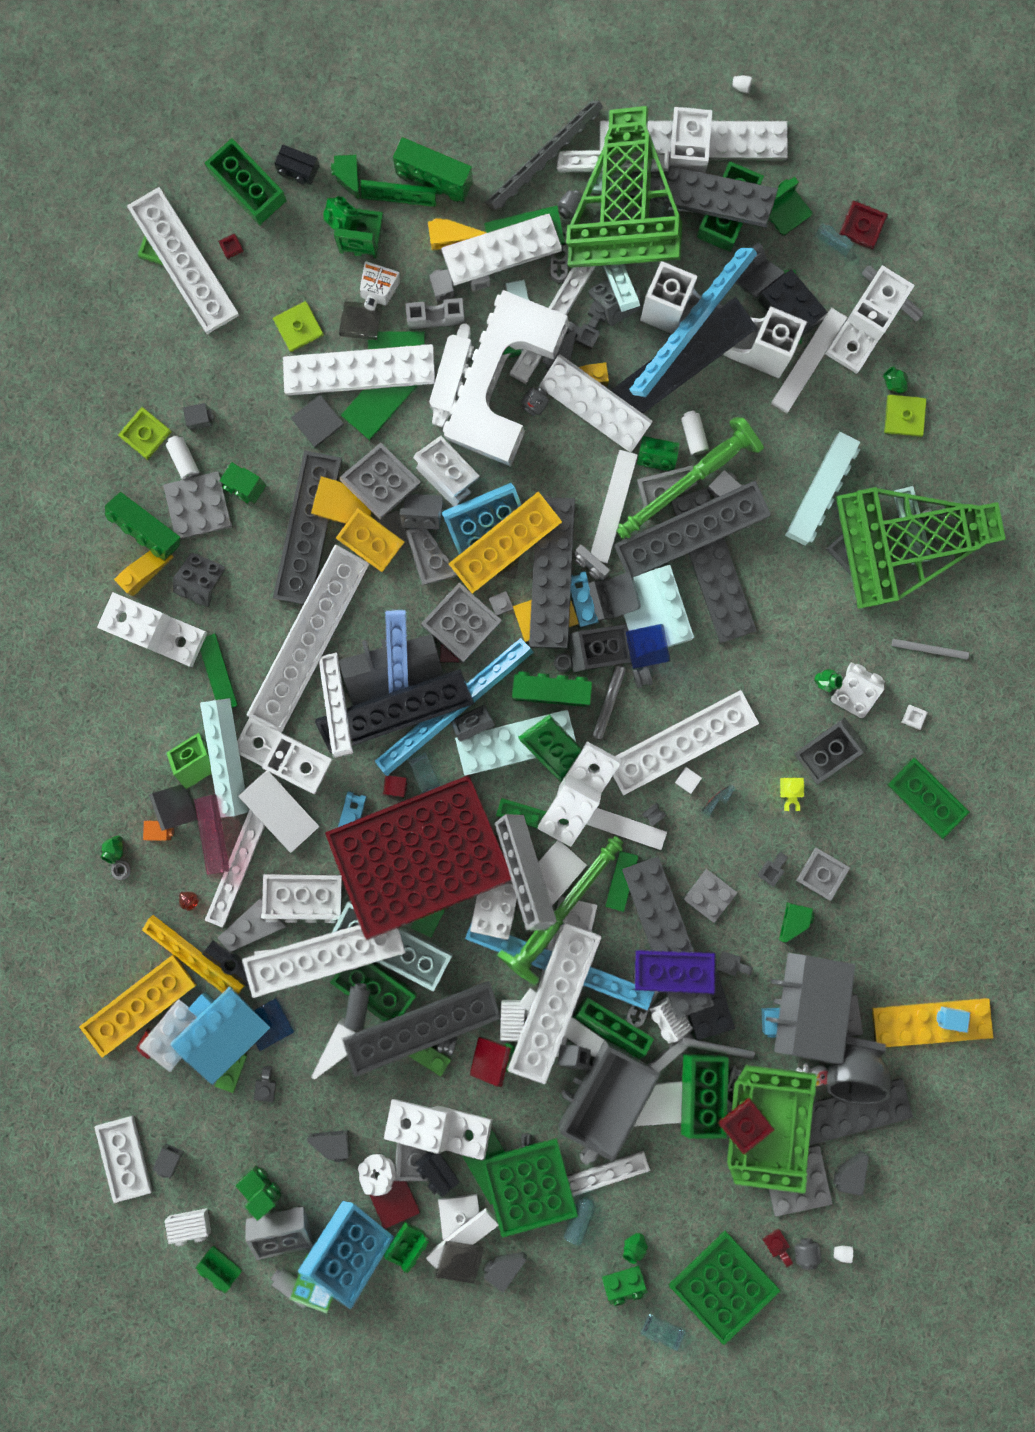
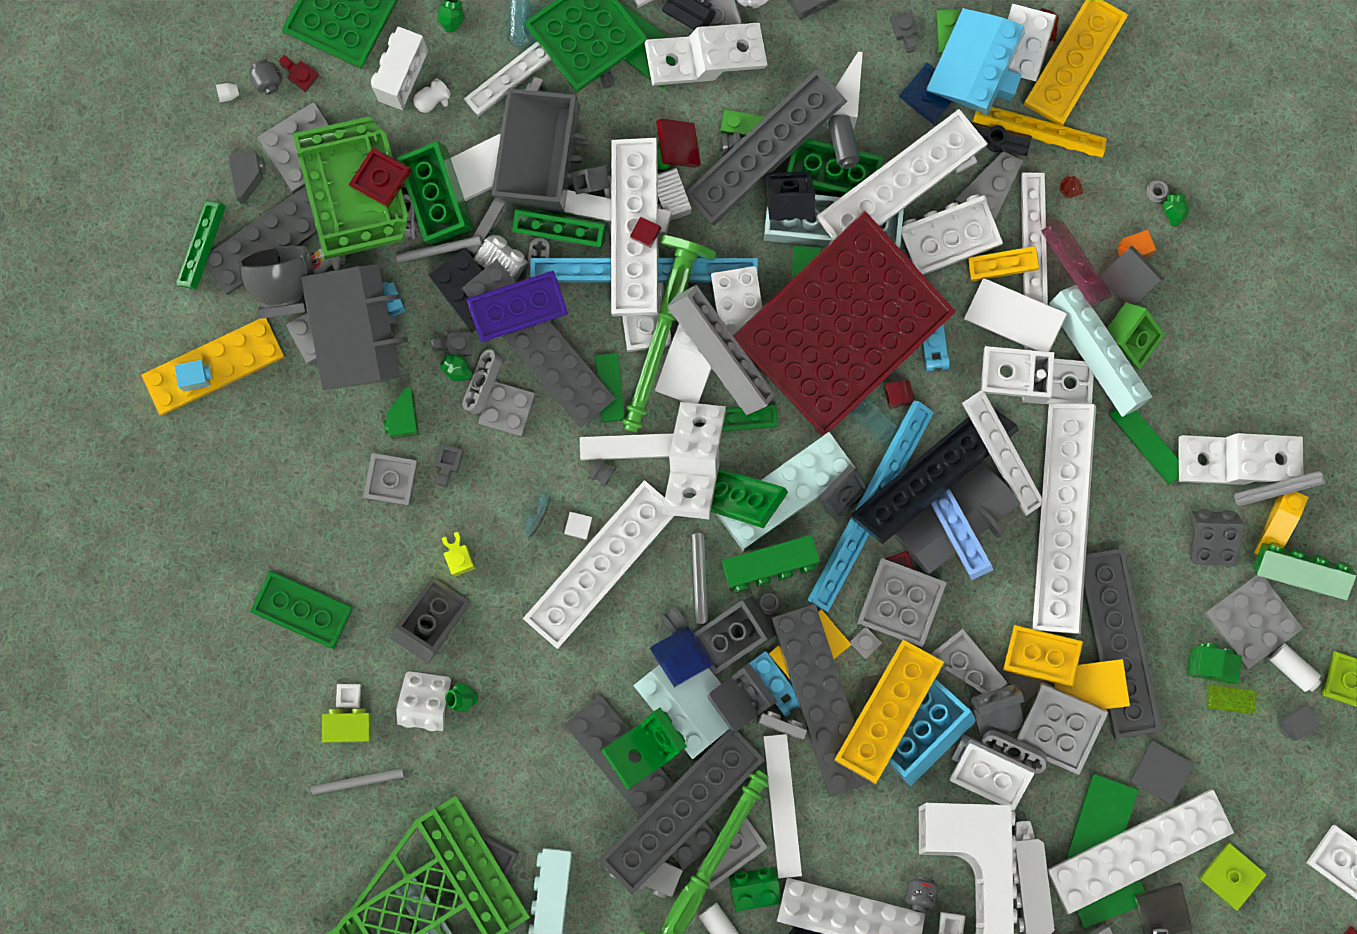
camera: 155 degrees right, 5 degrees down
none -> green tile [176,201,226,290]
none -> lime brick [322,709,372,743]
none -> white brick [371,27,428,110]
none -> white animal [413,78,451,113]
none -> green rock [439,352,473,381]
none -> light grey beam [462,349,502,414]
none -> green bracket [601,707,687,790]
none -> dark red tile [630,217,661,248]
none -> black slope [765,171,815,221]
none -> yellow plate [968,246,1040,282]
none -> light grey beam [982,730,1047,774]
none -> clear neon green tile [1206,685,1257,714]
none -> light grey axle [1234,471,1326,506]

